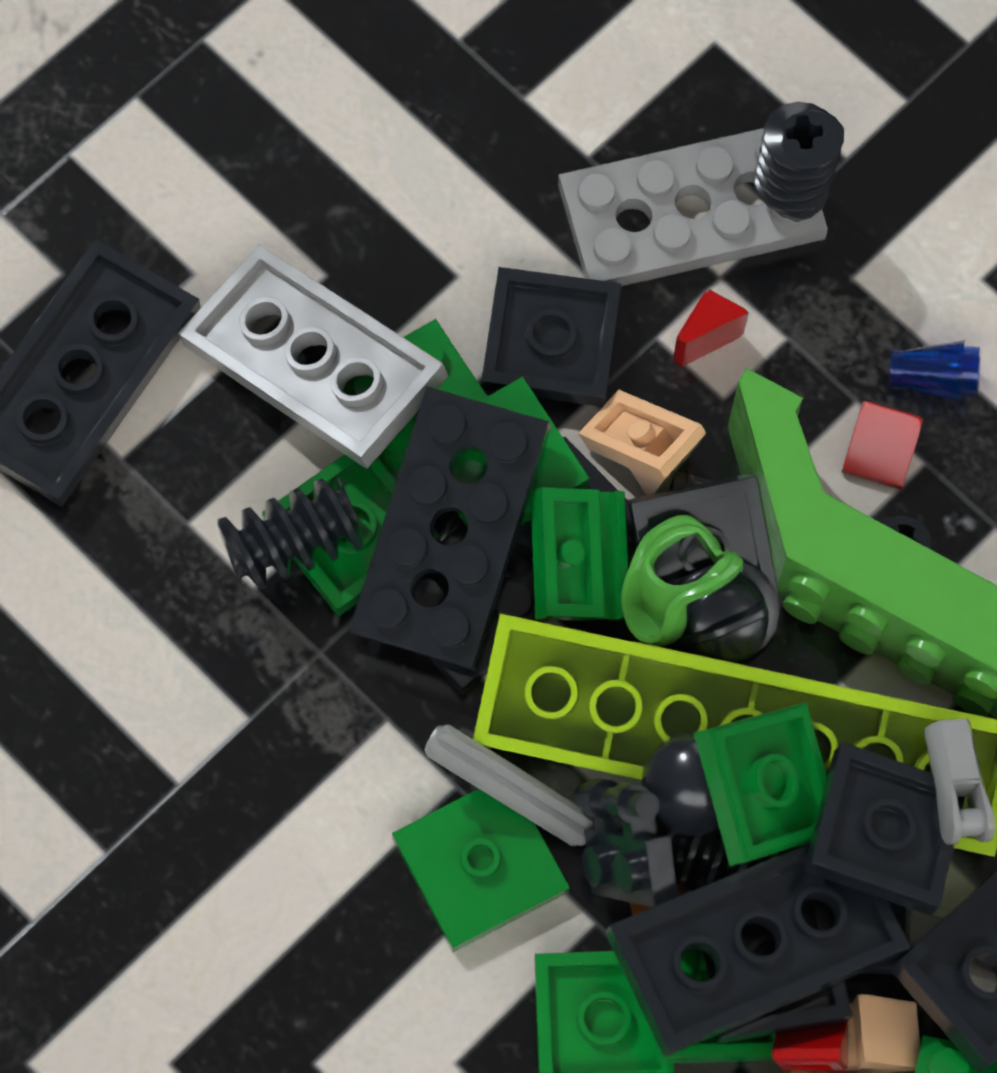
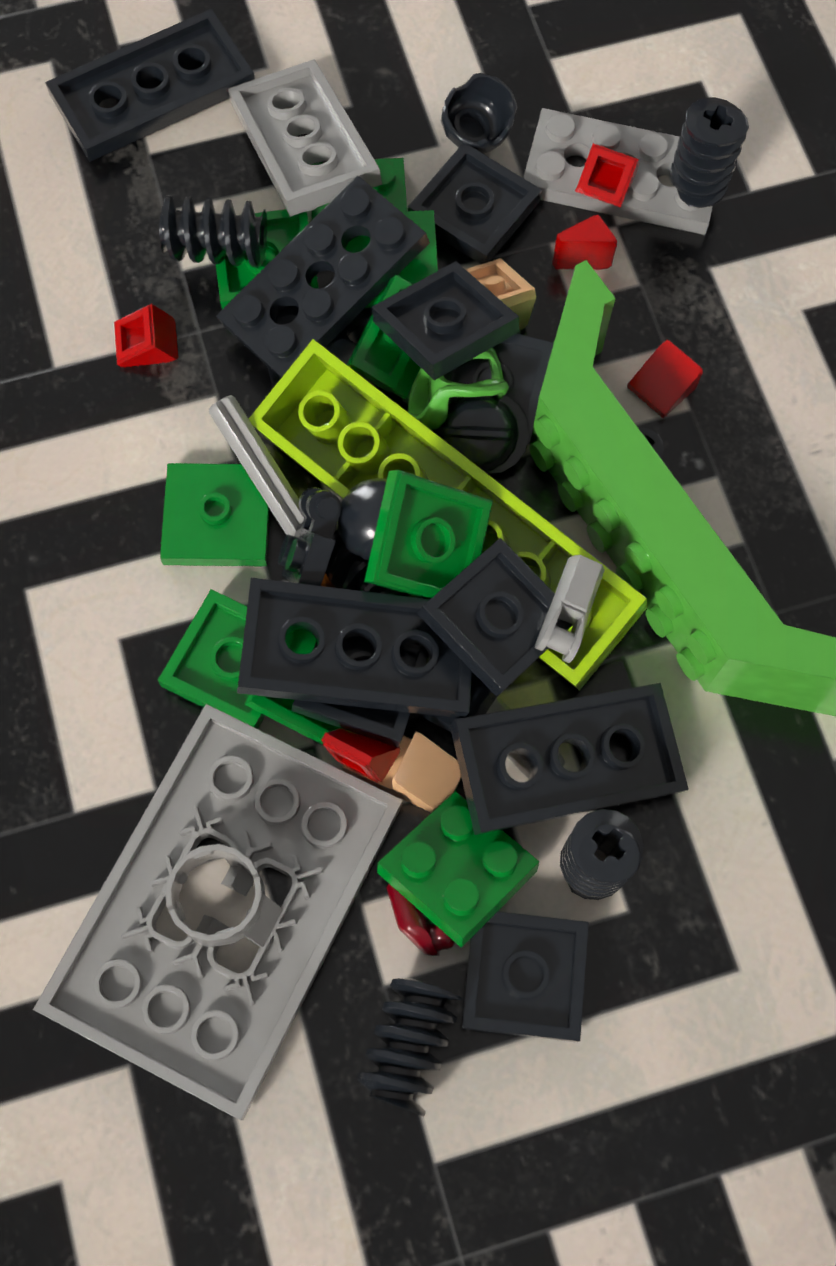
camera: 30 degrees right, 0 degrees up
clear blue cone [890,340,981,402] -> none
none -> red slope [114,304,179,368]
none -> black plate [372,261,519,380]
none -> black hair [441,73,518,153]
none -> red slope [575,143,640,208]

